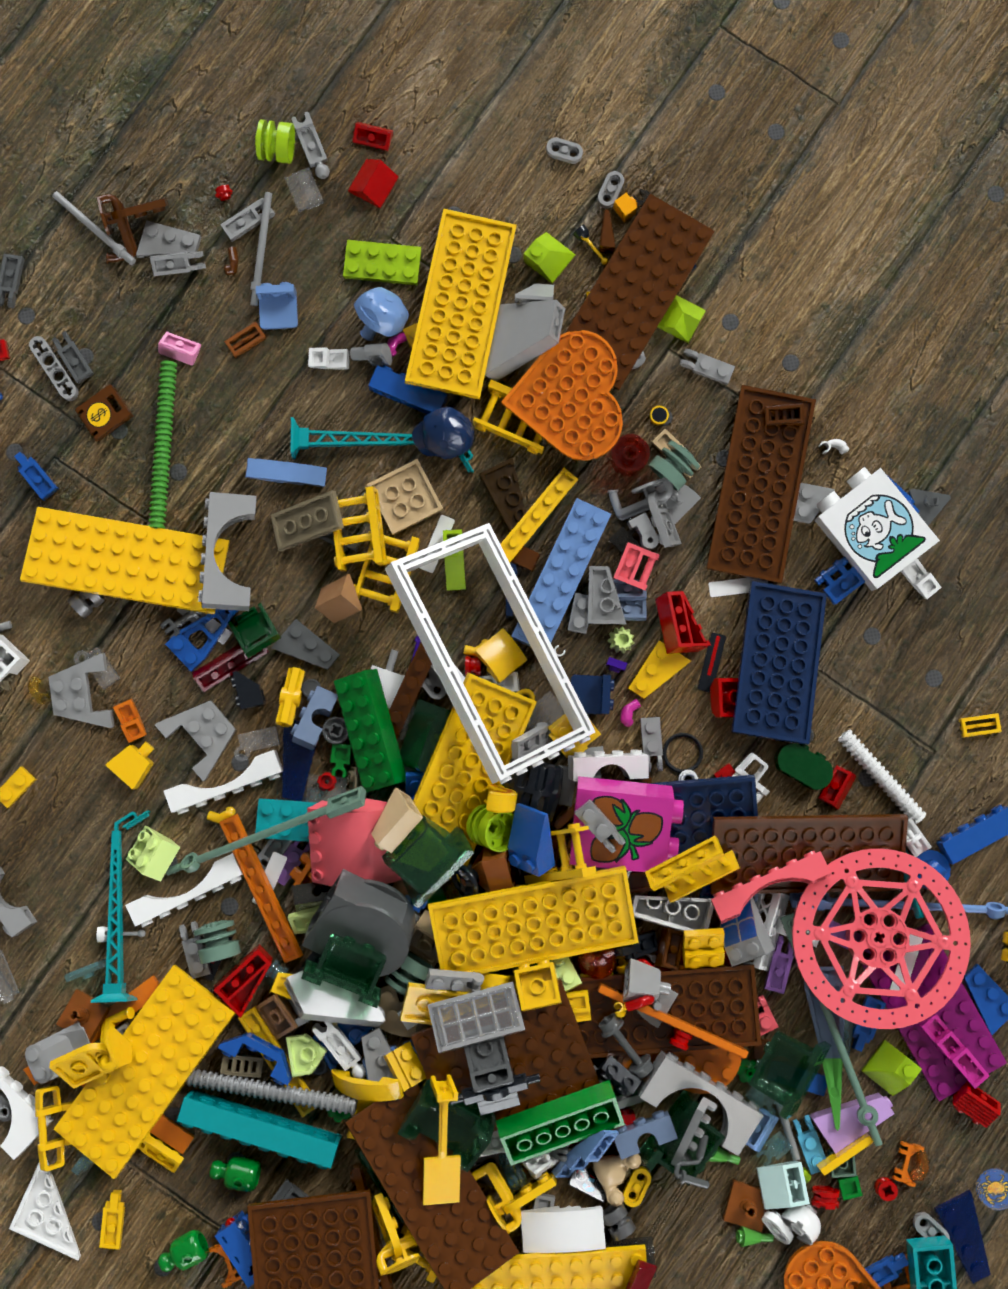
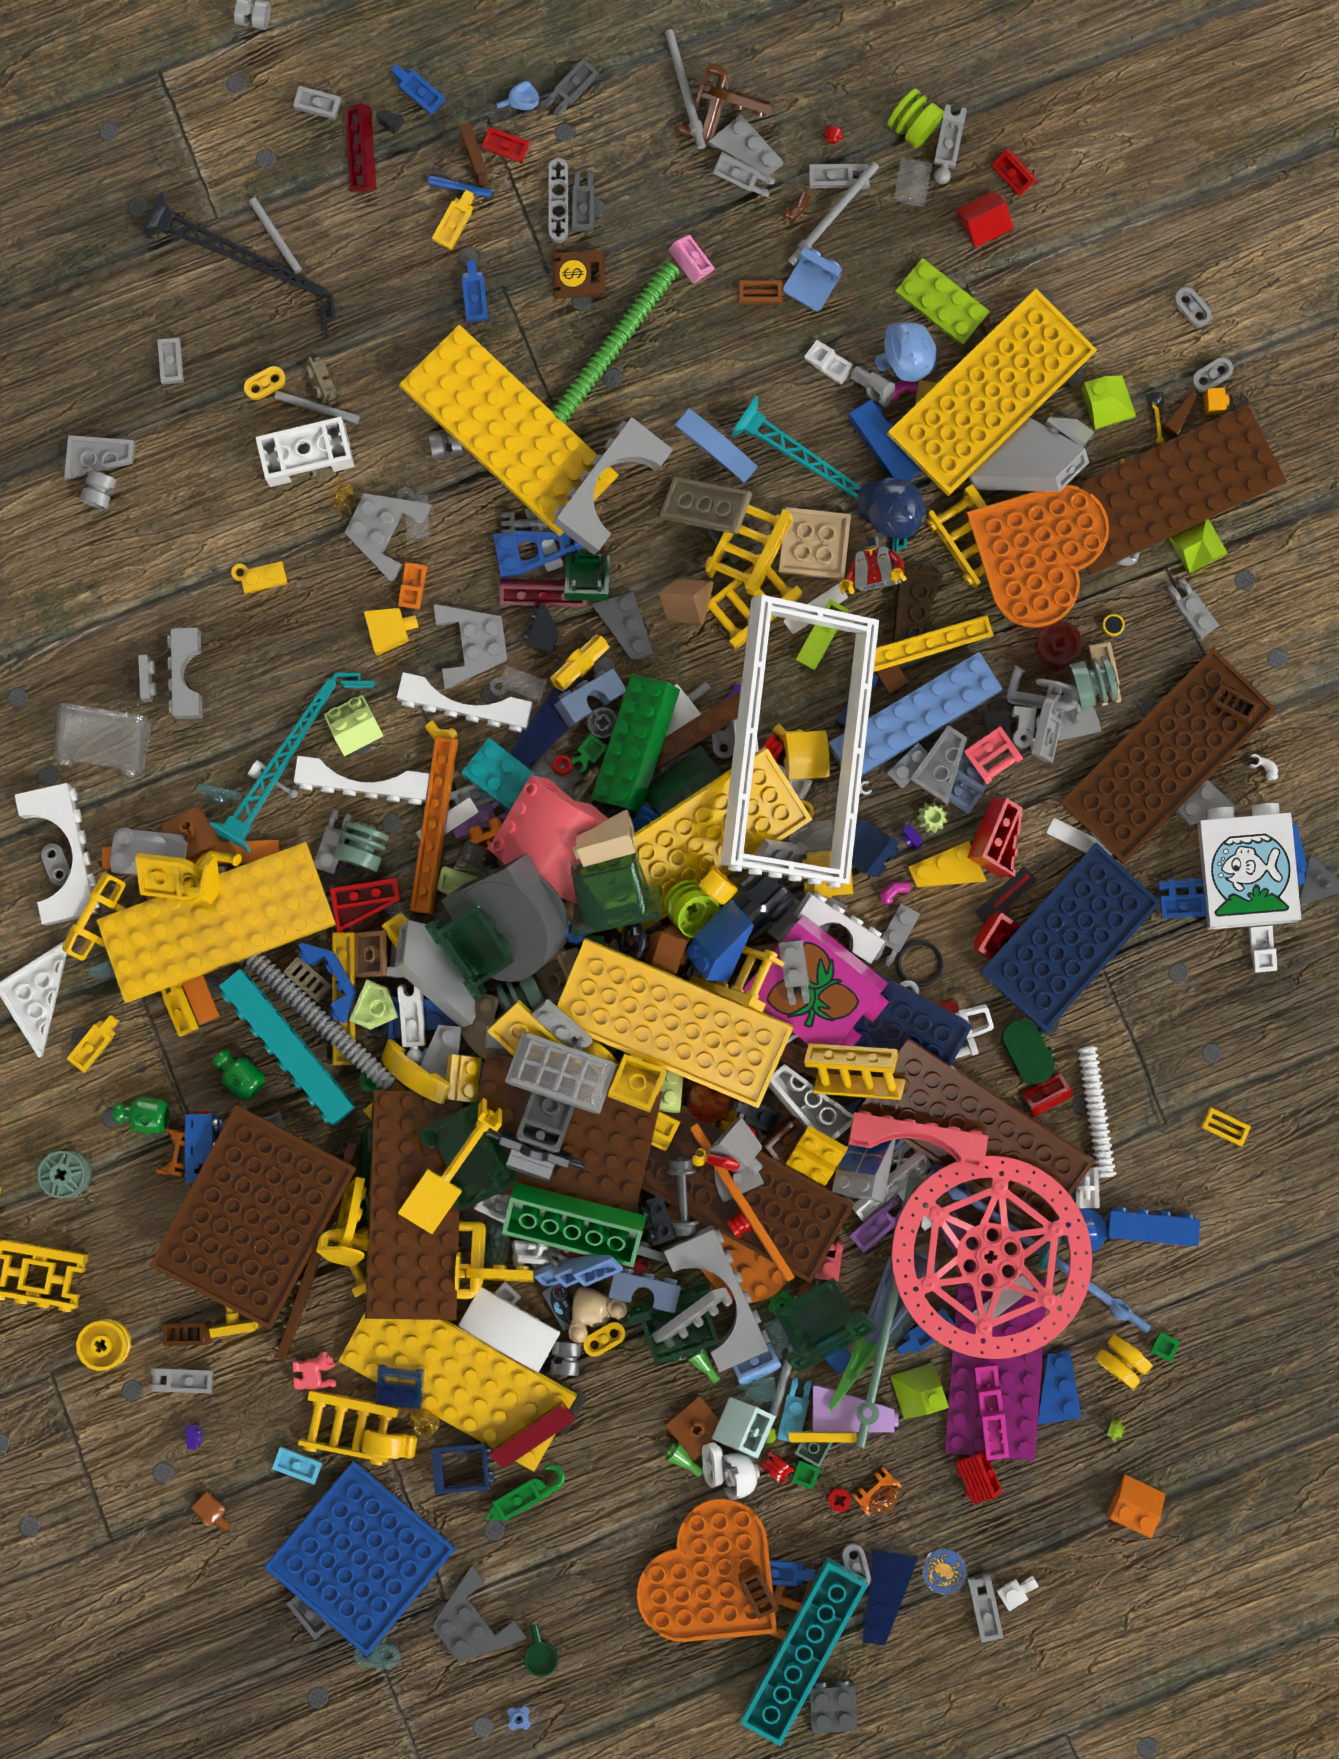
camera: 30 degrees right, 0 degrees up
sand green bar [166,786,366,875] -> none
dark grey piece [674,1135,709,1189] -> none
none -> torso [839,537,907,595]

